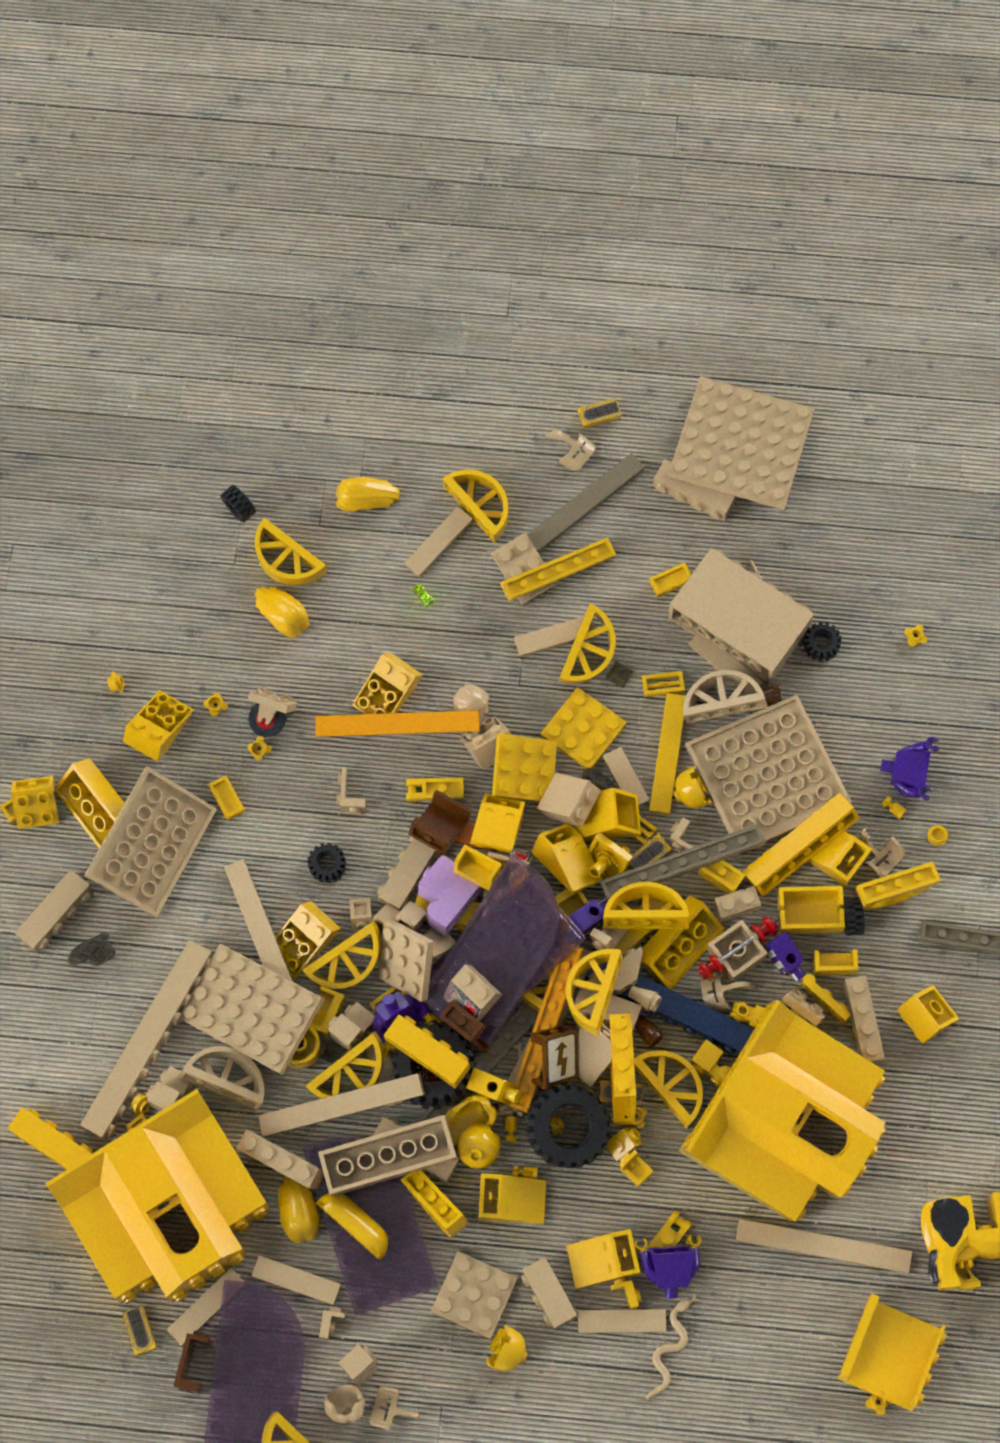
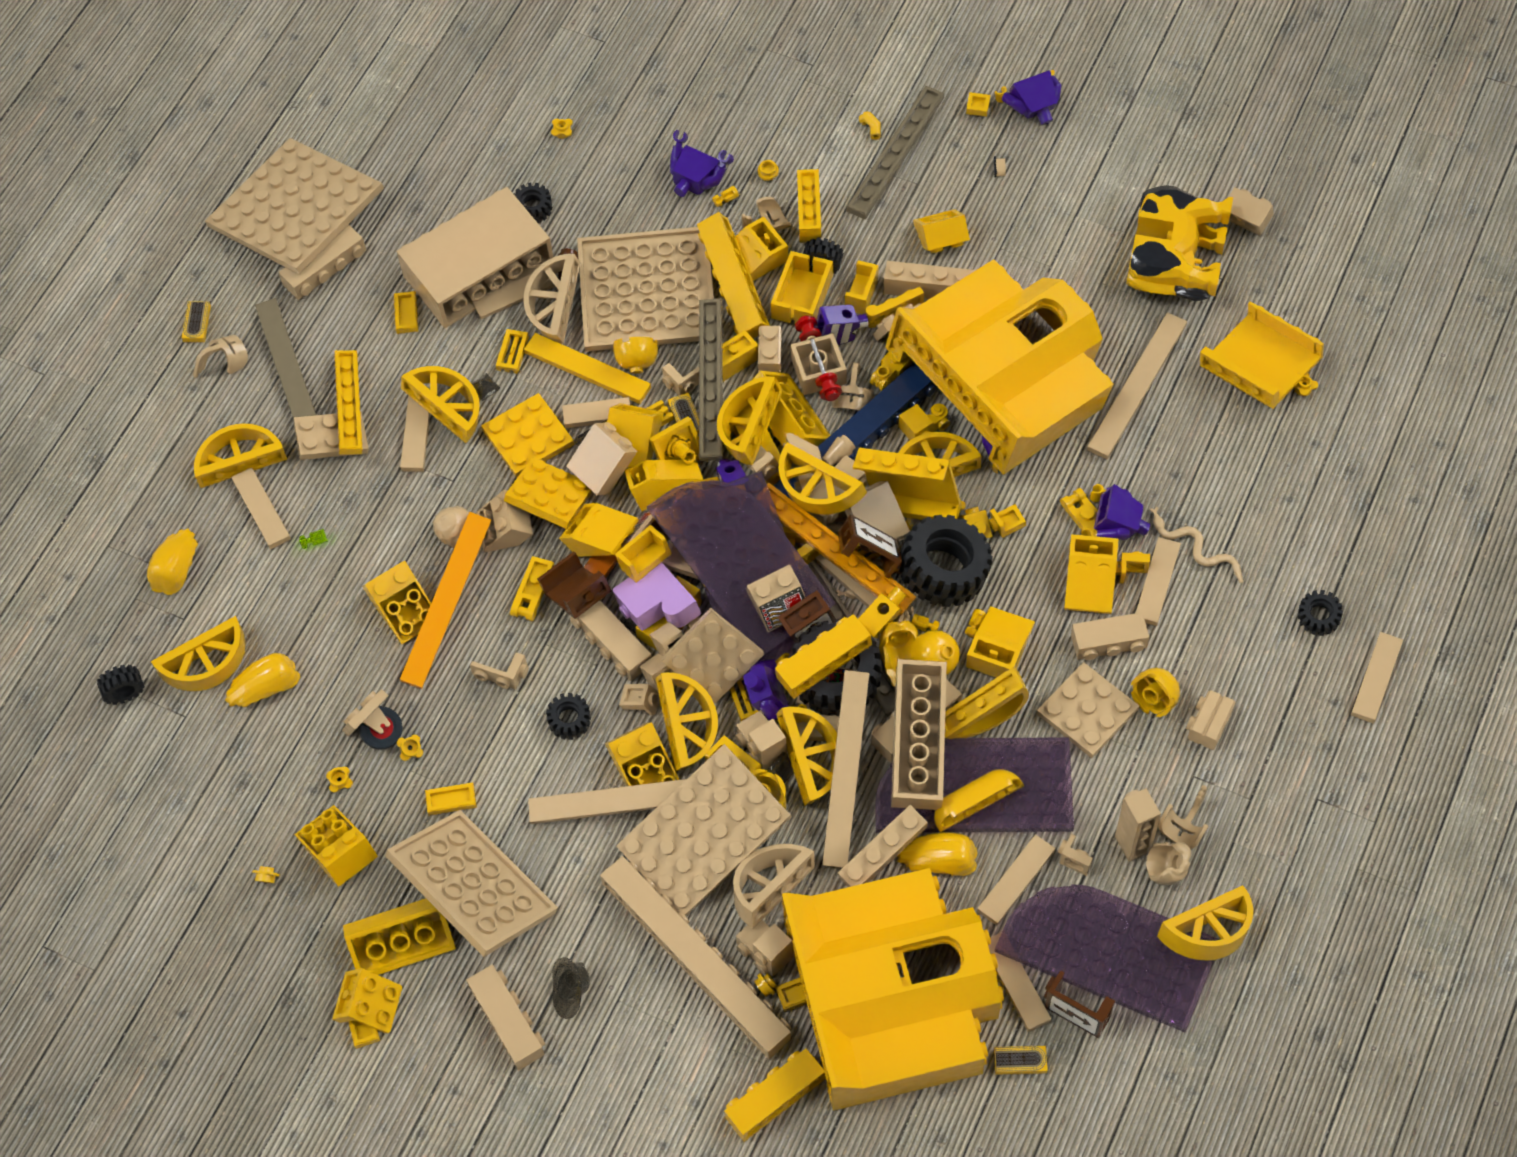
camera: 70 degrees left, 10 degrees down
none -> tan brick [1186,690,1236,750]

